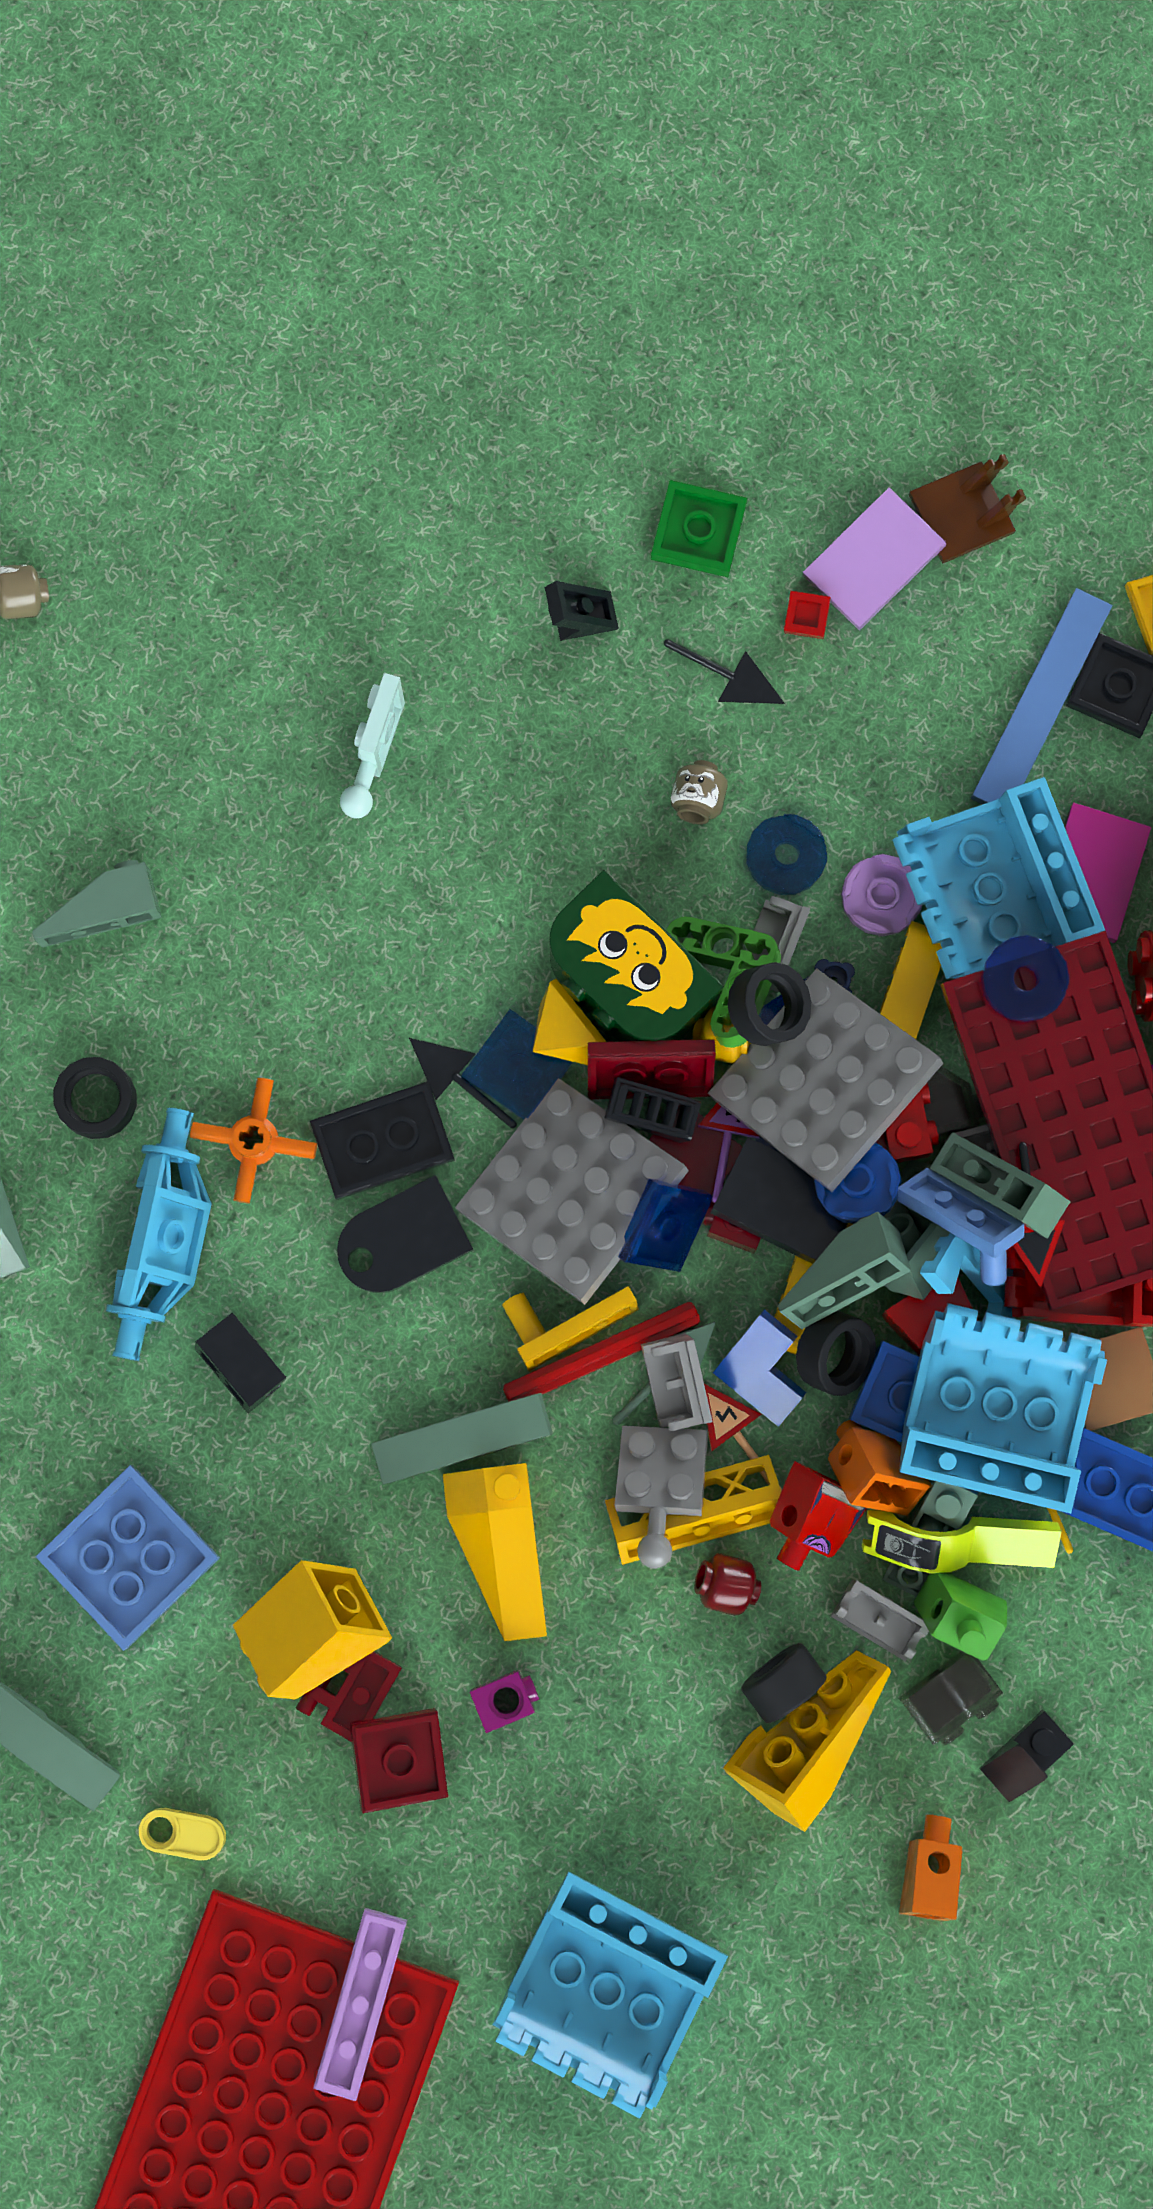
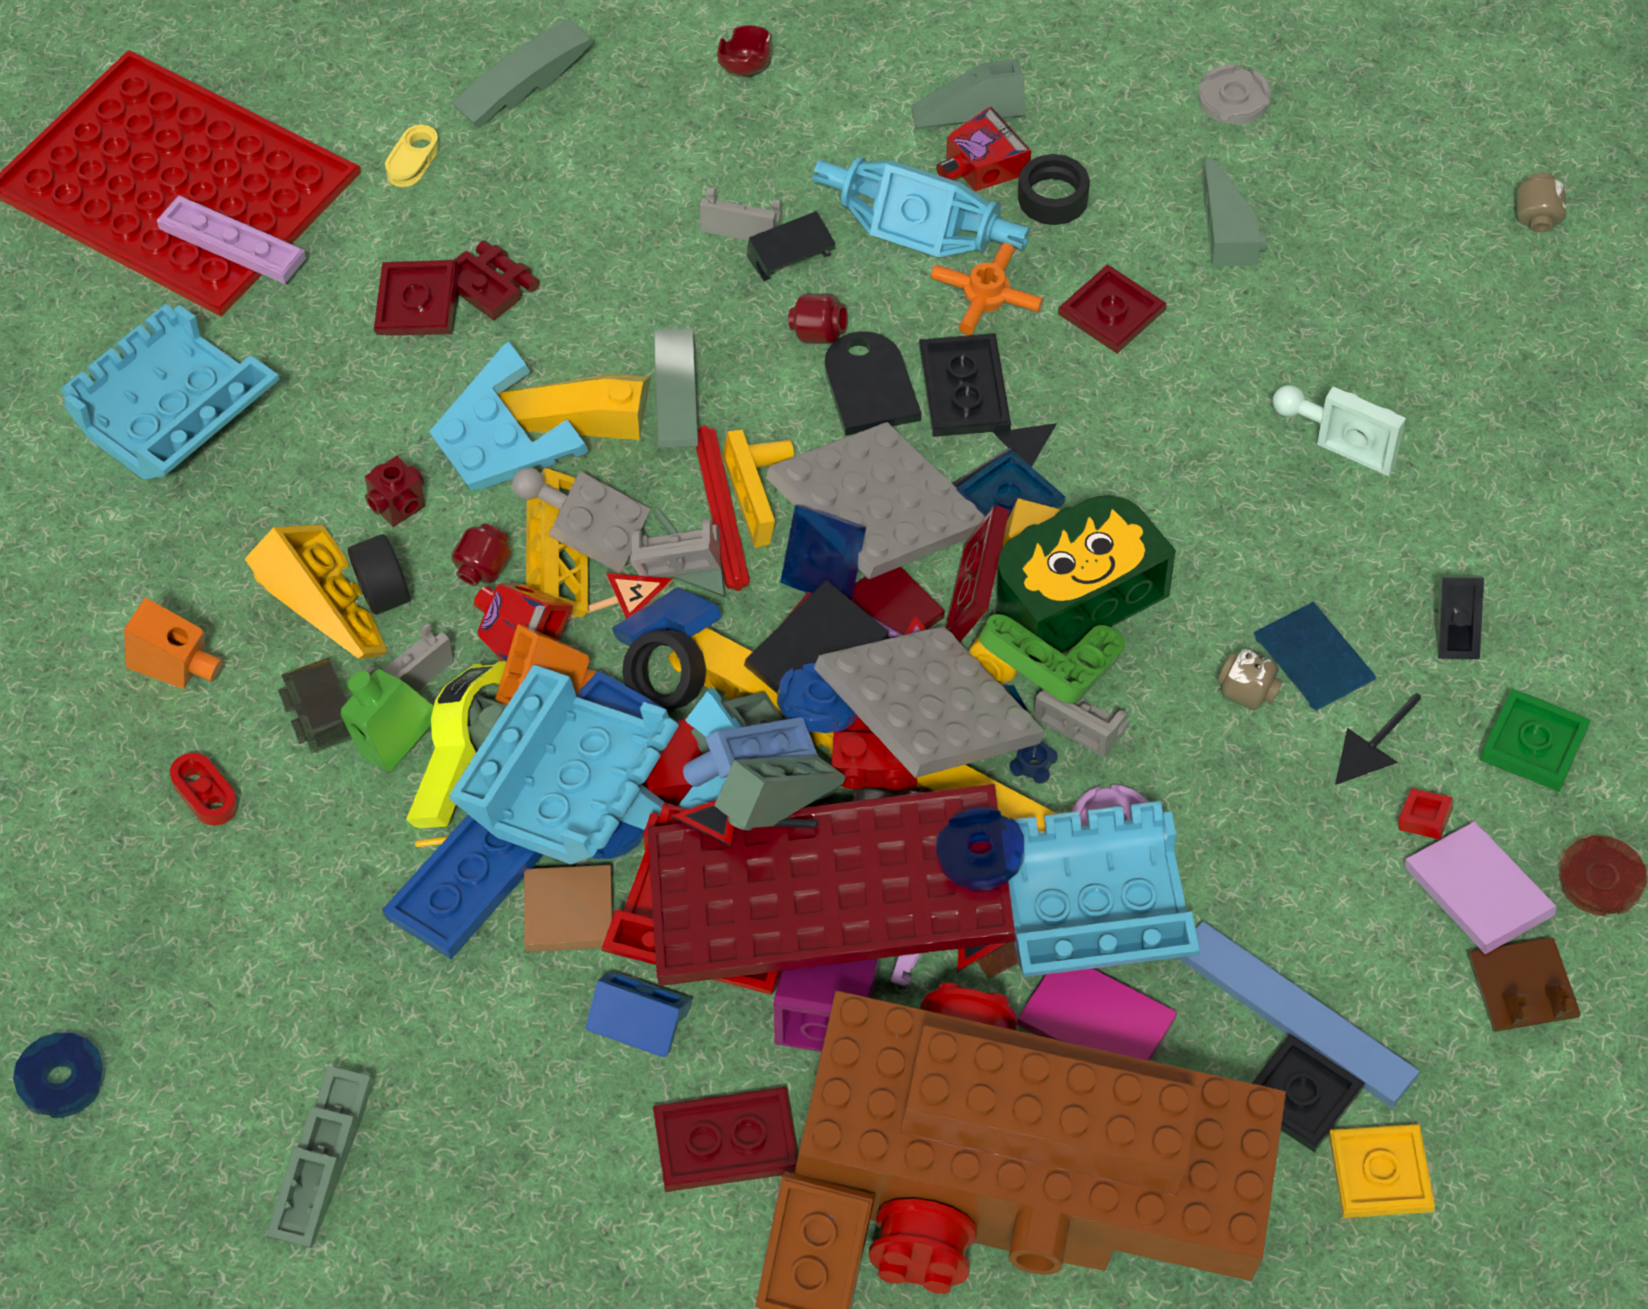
camera: 105 degrees right, 25 degrees down
medium blue plate [36,1465,220,1651] -> none
yellow slope [233,1560,392,1699] -> none
magenta brick [470,1669,540,1733] -> none
black slope [604,1077,701,1143] -> none
black tyre [728,962,812,1046] -> none
tile [746,814,827,895] -> none
sand green slope [778,1211,911,1329] -> none
black slope [979,1710,1074,1802] -> none
none -> red plate [170,753,237,826]
none -> dark red brick [364,456,425,527]
none -> medium azure wing [429,341,589,491]
none -> light grey hinge [699,187,783,240]
none -> dark red head [788,293,848,344]
none -> red torso [936,106,1031,192]
none -> dark red tile [1058,264,1167,354]
none -> piece [1254,602,1376,711]
none -> clear red tile [1558,836,1647,916]

